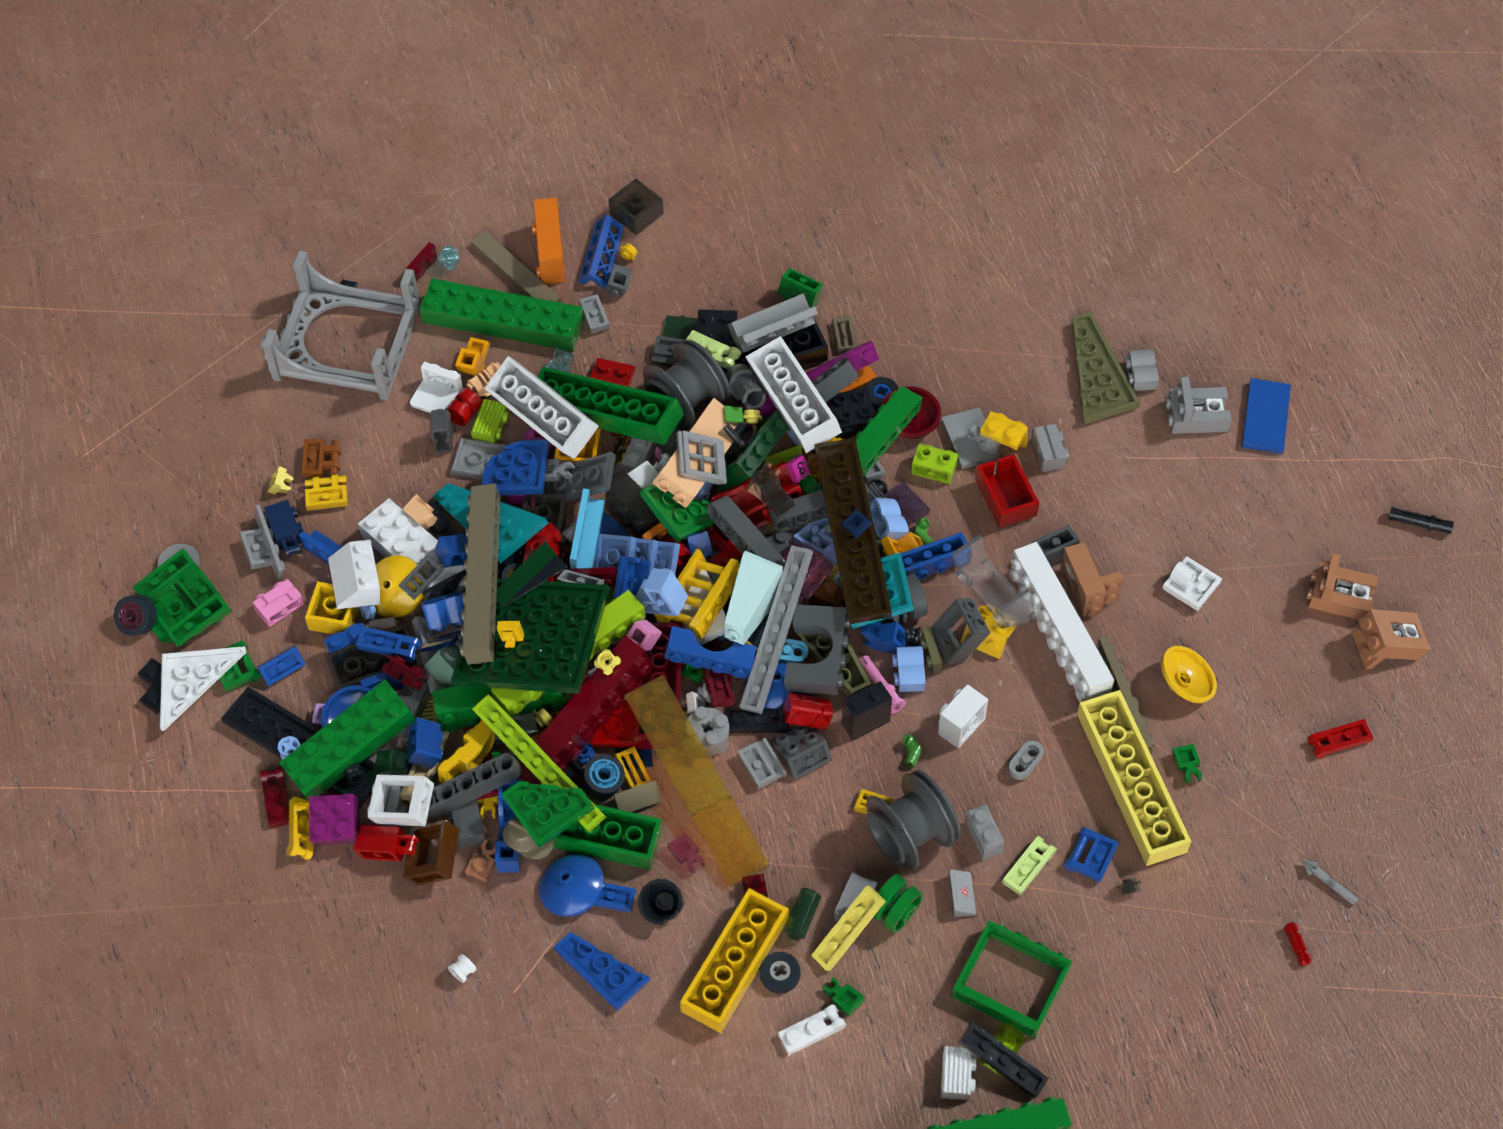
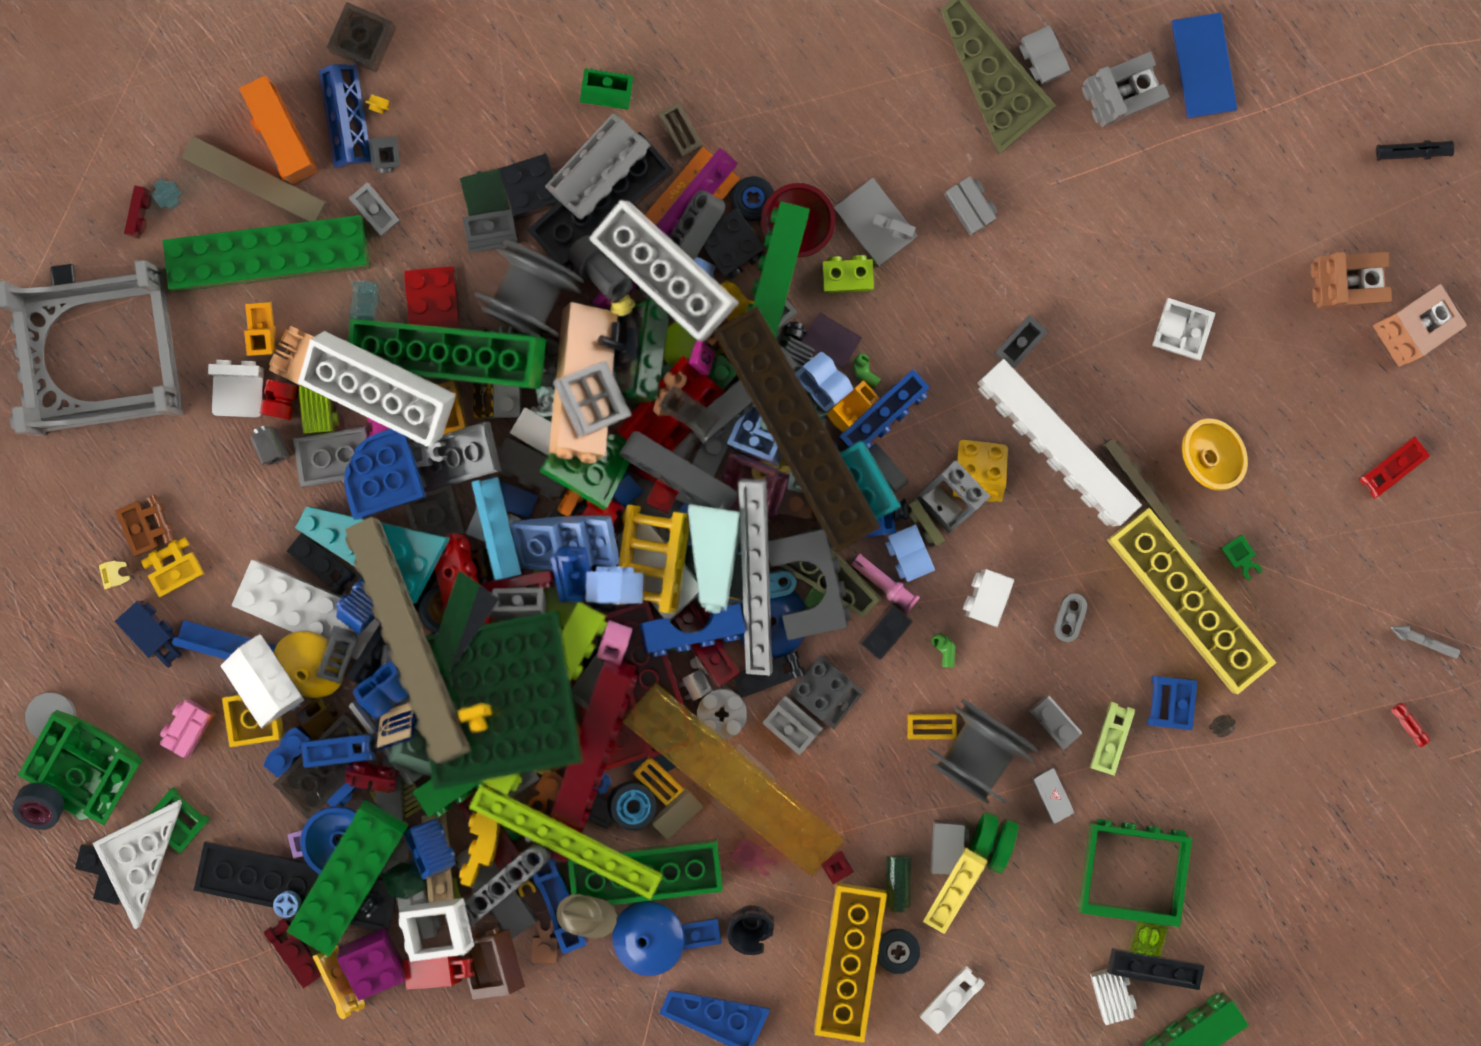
camera: 20 degrees left, 30 degrees up
light grey bracket [240,505,285,581] -> none
blue plate [257,645,306,686] -> none
light nougat brick [402,494,438,531] -> none
green plate [501,781,595,848] -> none
light yellow plate [594,649,621,675] -> none
yellowish green plate [686,330,741,369] -> none
bright green piece [724,406,744,423] -> none
red brick [783,692,833,730] -> none
green plate [823,977,865,1017] -> none
dark blue tile [841,509,872,538] -> none
clear windscreen [952,535,1037,628] -> none
red piece [975,454,1039,528] -> none
yellow bracket [980,411,1028,450] -> none
nougat brick [1060,542,1123,618] -> none

